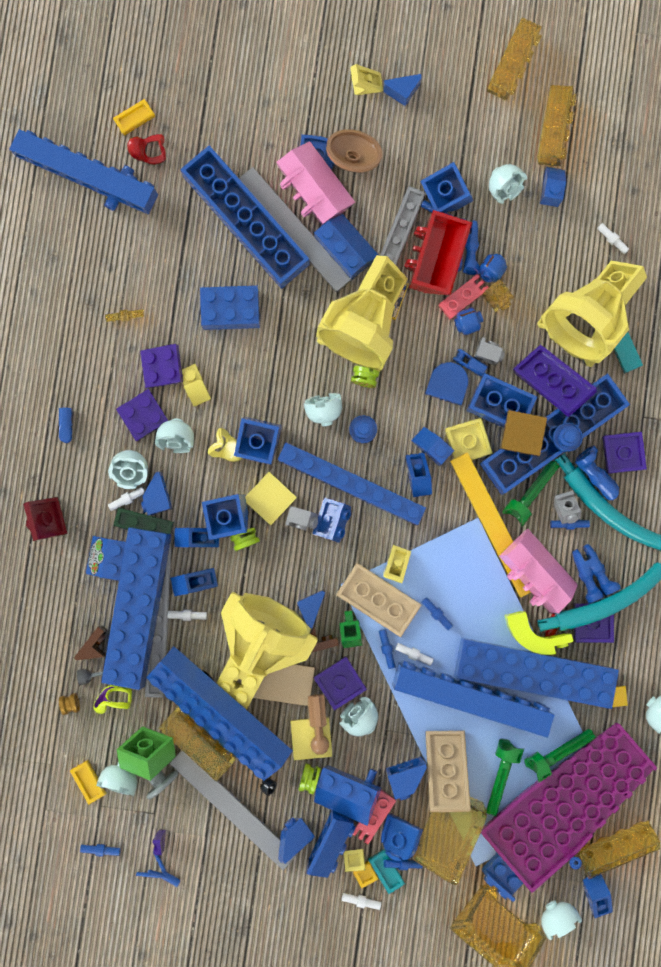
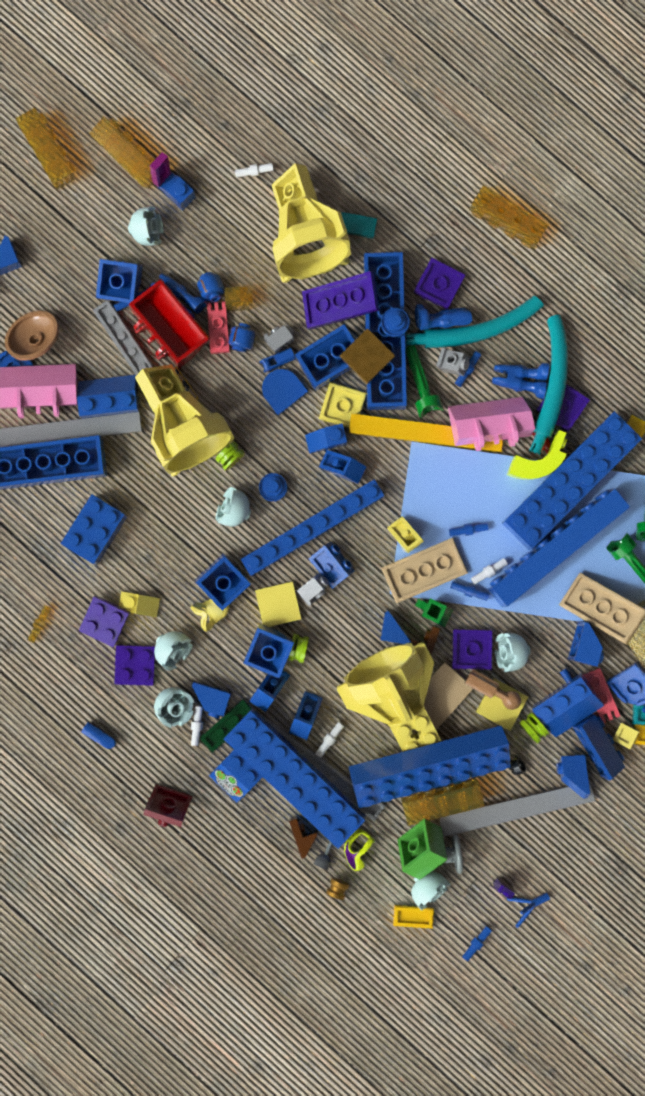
camera: 50 degrees left, 0 degrees up
none -> magenta tile [150,152,171,187]

